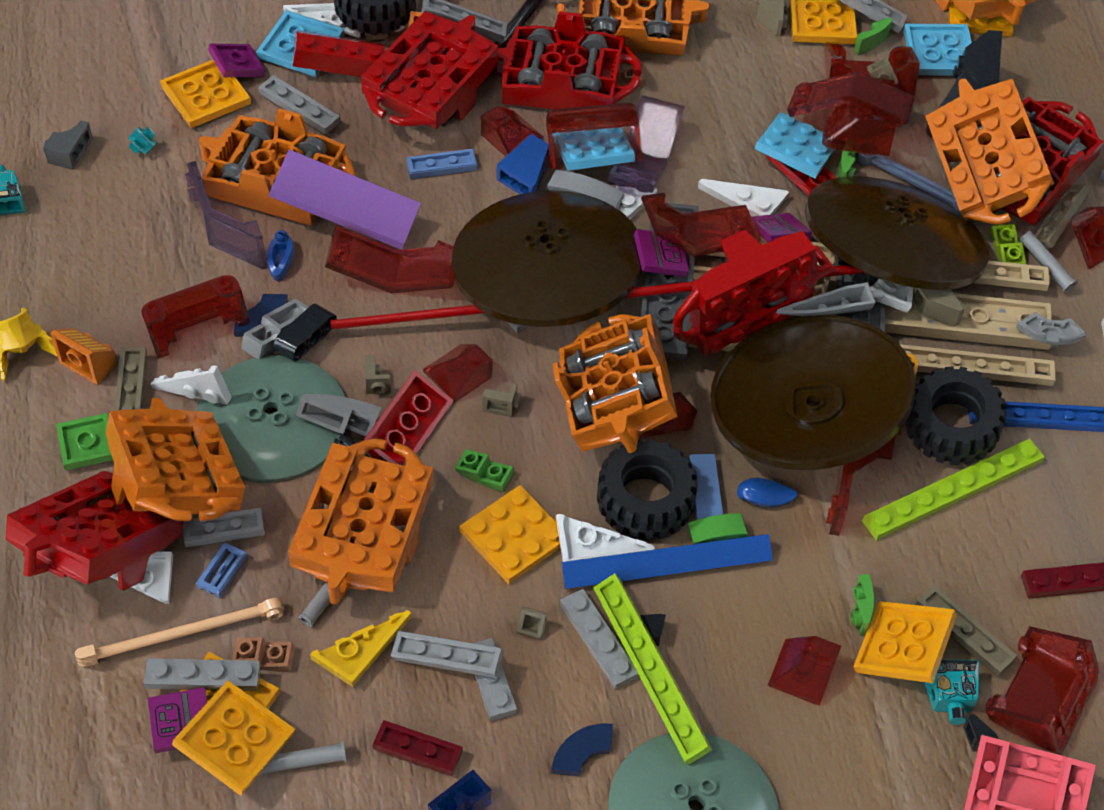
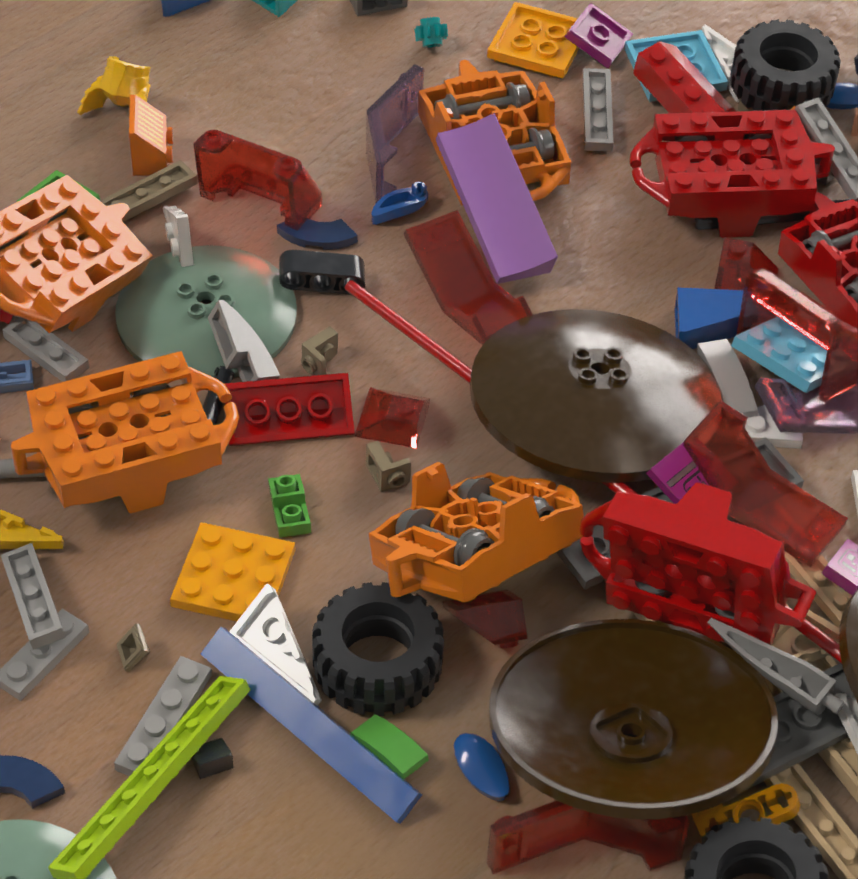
camera: 55 degrees right, 5 degrees down
light grey slope [241,298,308,359] -> none
medium blue tile [406,149,477,179] -> none
medium blue tile [689,454,723,520] -> none

